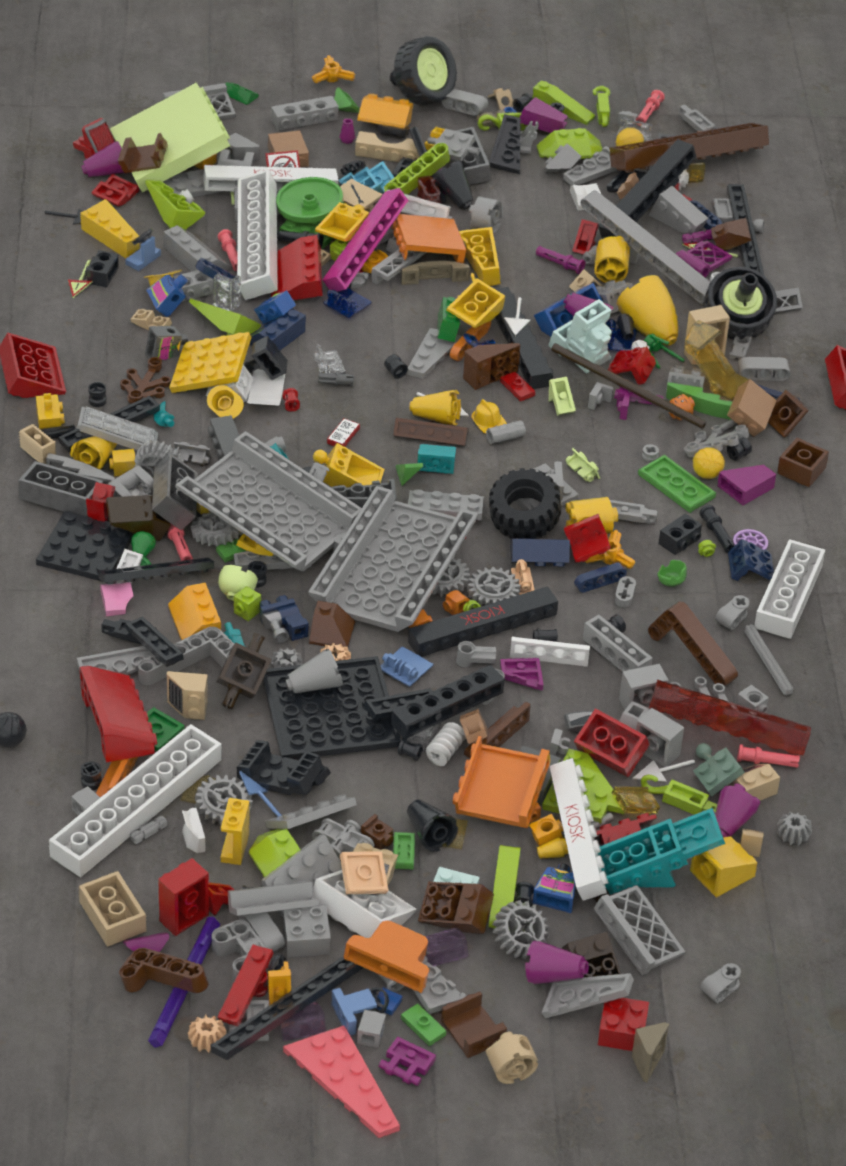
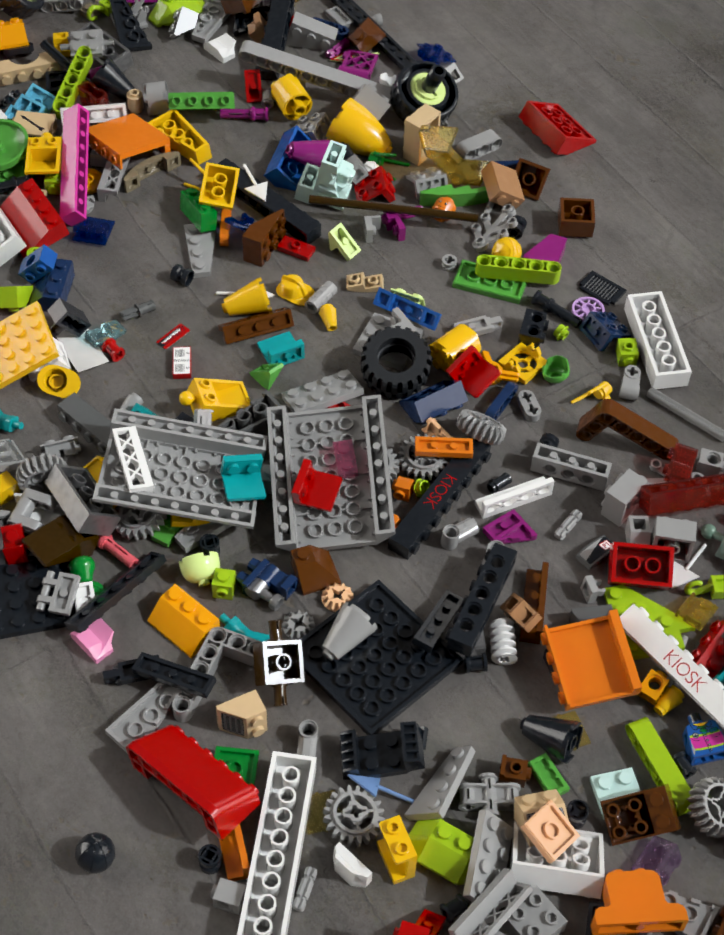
camera: 30 degrees left, 10 degrees up
clear bracket [314,345,346,374] -> none
medium blue hinge [381,646,434,687] -> none
tan bracket [569,270,602,291] -> none
none -> light grey plate [36,571,81,617]
none -> clear light blue slope [84,320,127,347]
none -> white fence [112,426,154,493]
none -> tan brick [126,89,144,114]
none -> sticker [156,324,190,349]
none -> bright green fence [168,92,235,110]
none -> teal bracket [220,454,266,501]
none -> red bracket [291,459,343,512]
none -> light grey piece [297,719,318,757]
none -> yellow cone [319,304,337,332]
none -> clear pink plate [333,439,359,479]
none -> light grey brick [346,154,369,185]
none -> tan slope [346,272,384,292]
none -> light grey brick [352,84,391,121]
none -> blue slope [372,287,442,331]
none -> orange plate [415,436,473,458]
none -> clear blue hinge [417,43,457,65]
none -> light grey gear [456,409,507,446]
none -> lime beam [475,254,562,285]
none -> yellow piece [498,342,547,385]
none -> light grey axle [554,509,582,541]
none -> black wheel [566,799,589,829]
none -> yellow plant [571,381,612,404]
none -> black window [579,271,627,306]
none -> lime brick [615,338,639,367]
none -> clear red brick [661,442,698,488]

